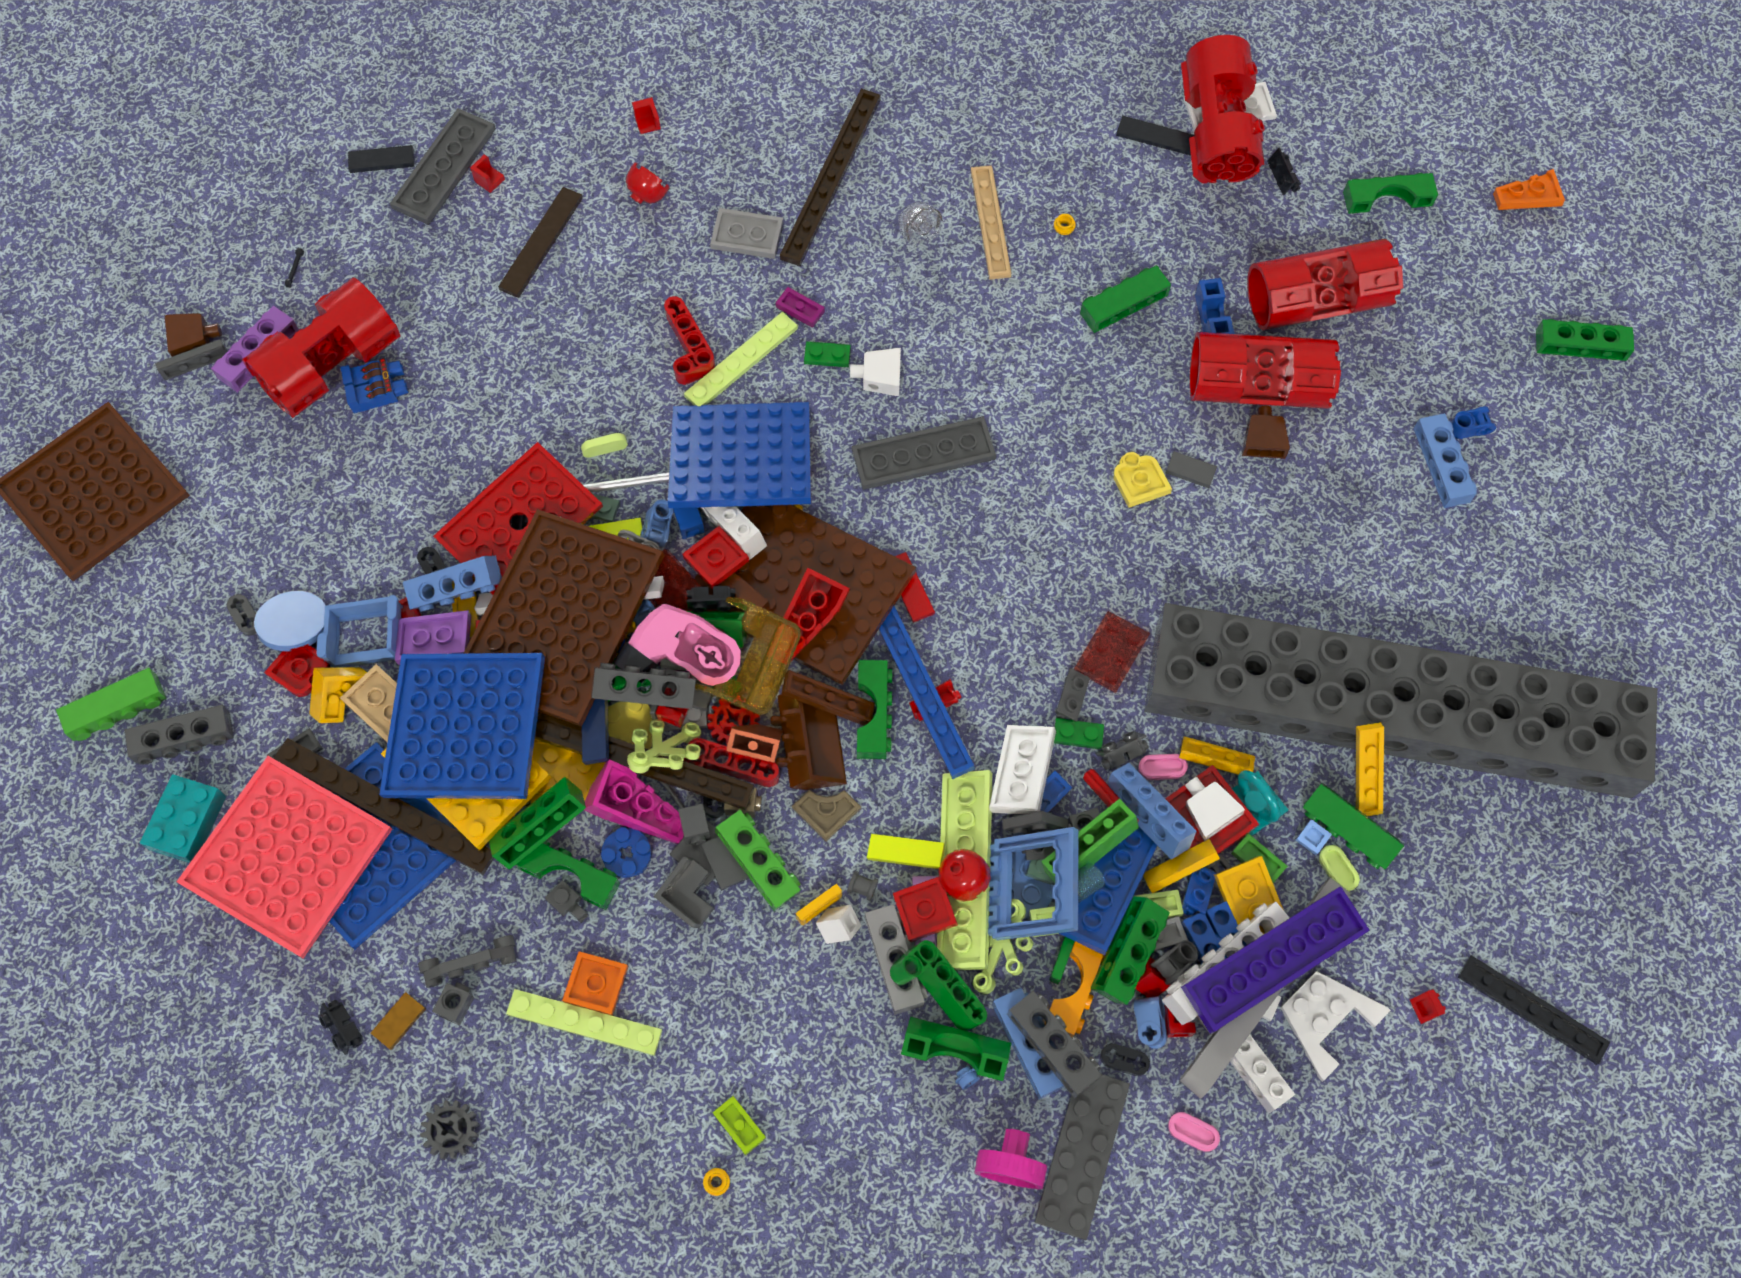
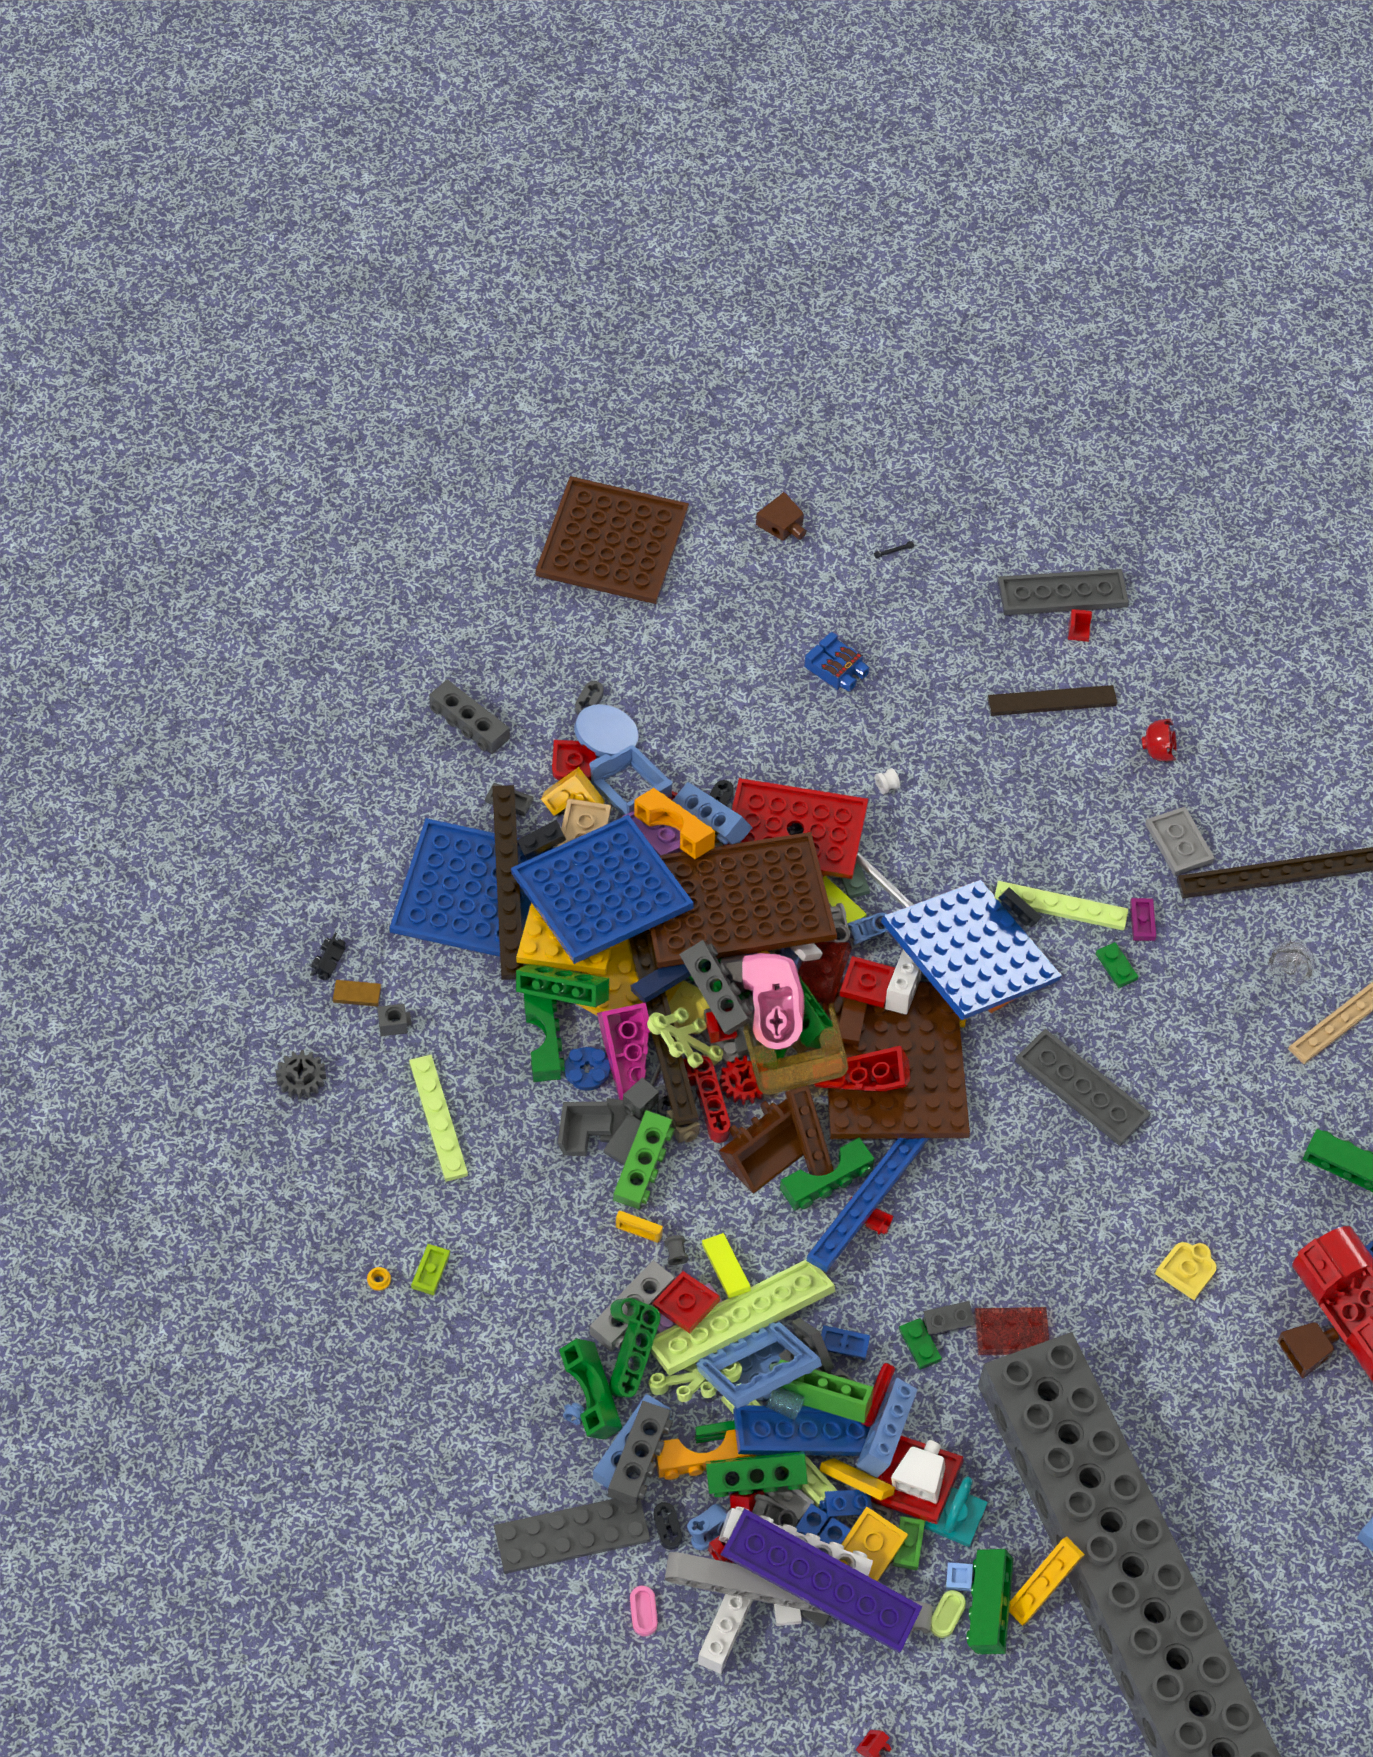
camera: 55 degrees right, 10 degrees down
bright green brick [56,668,167,741] -> none
teal brick [140,774,227,863] -> none
dark grey tile [155,339,228,380] -> none
coral plate [177,756,392,959] -> none
medium lavender brick [211,306,299,393] -> none
red cylinder [242,277,401,418] -> none
black tile [348,145,415,173] -> none
dark grey plate [418,935,517,988] -> none
dark grey plate [545,880,588,923] -> none
orange plate [562,951,628,1016] -> none
yellowish green tile [581,433,628,458] -> none
red panel [632,97,661,134] -> none
red beam [664,296,715,385] -> none
blue panel [673,508,705,539] -> none
black hinge [687,586,736,612] -> none
copper slope [726,724,783,763] -> none
dark tan tile [792,790,862,842] -> none
white panel [816,905,862,944] -> none
white torso [850,348,901,396] -> none
red tile [895,552,935,623] -> none
red cylinder [938,849,991,902] -> none
dark pink piece [974,1129,1047,1189] -> none
white tile [989,725,1056,815] -> none
dark grey hinge [1095,731,1149,770] -> none
bright pink tile [1138,754,1188,780] -> none
dark grey tile [1166,451,1217,488] -> none
yellow tile [1179,736,1255,775] -> none
white wing [1281,971,1391,1082] -> none
none -> black plate [517,820,567,860]
none -> light orange arch [634,788,715,859]
none -> white wheel [875,768,900,794]
none -> black plate [998,887,1042,927]

